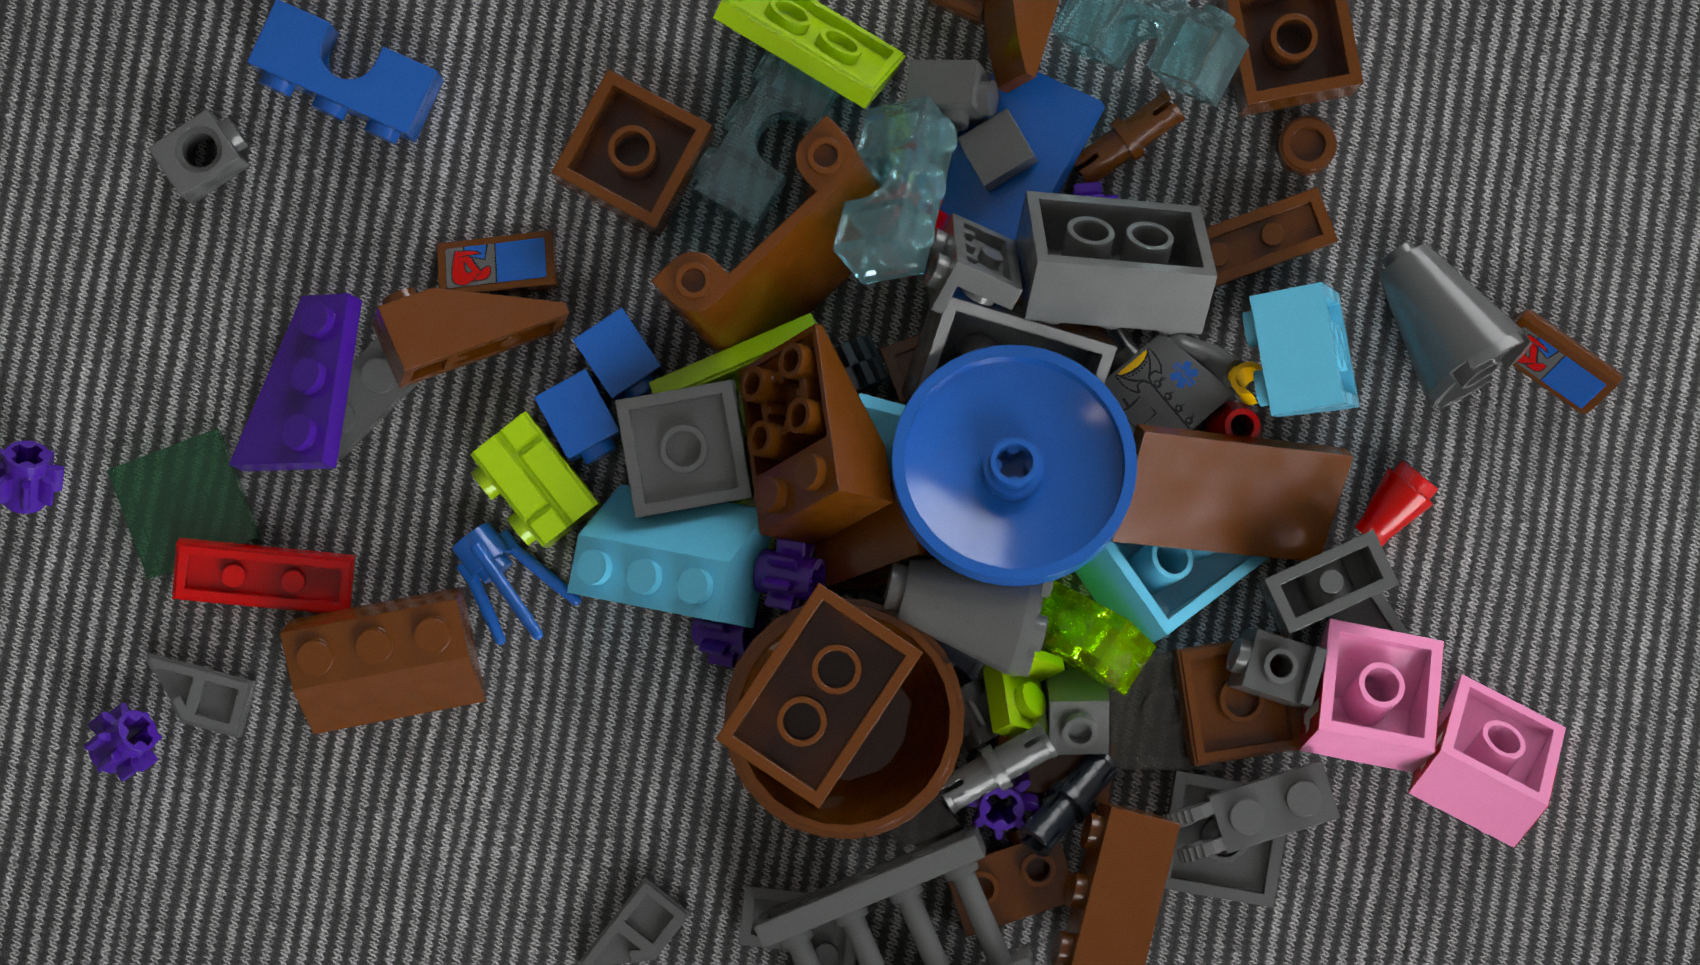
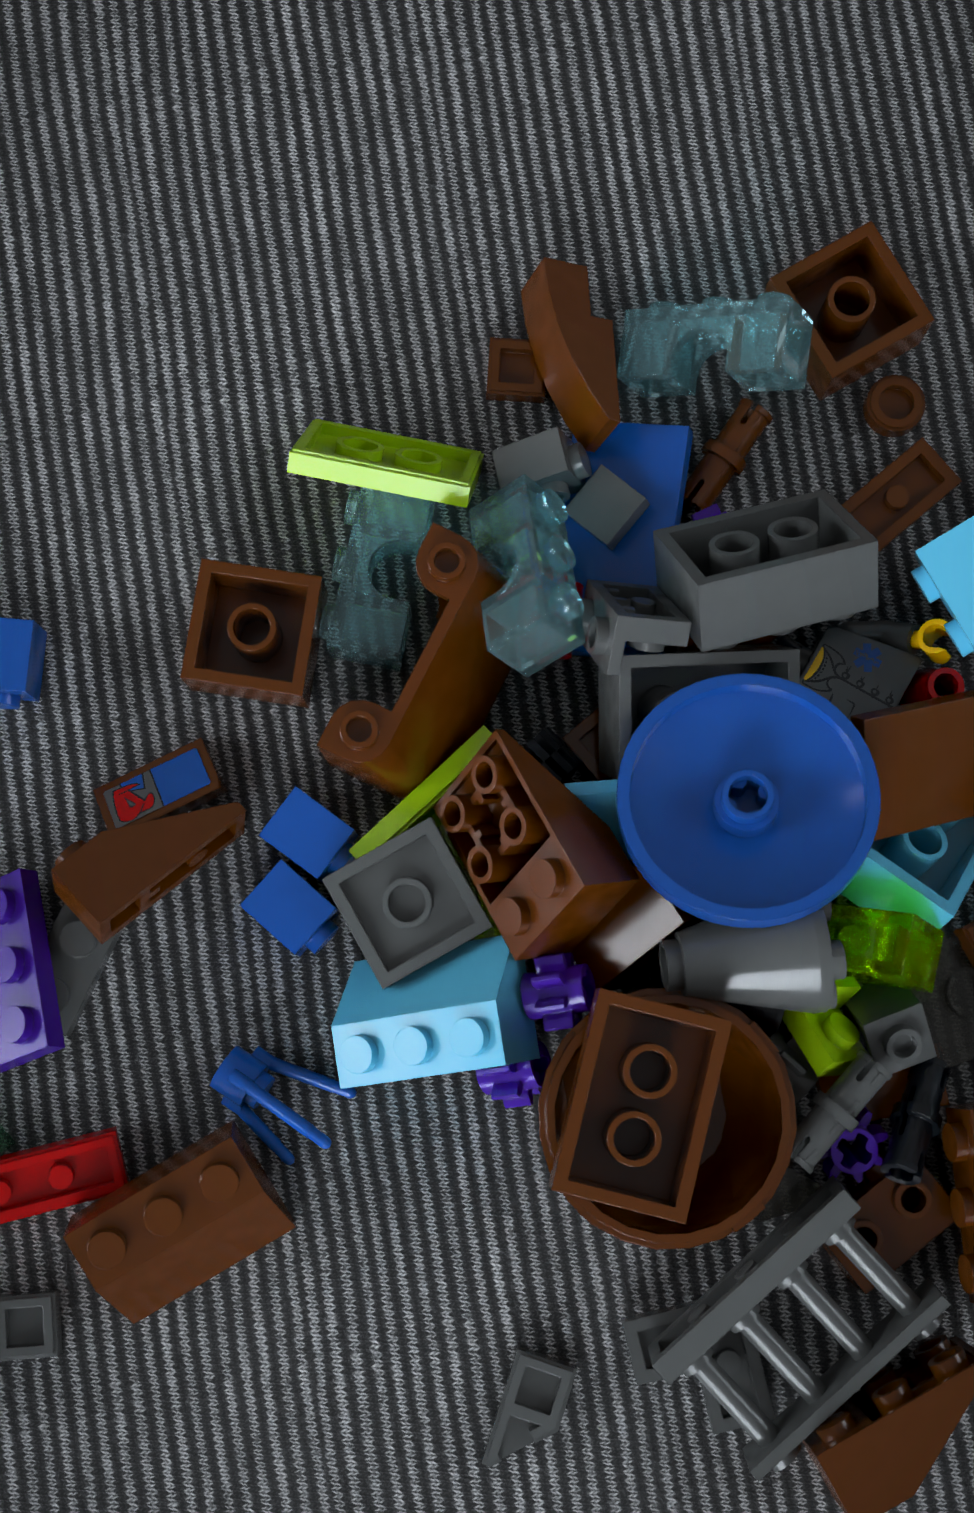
camera: 20 degrees left, 5 degrees down
lime brick [470,411,602,548] -> none

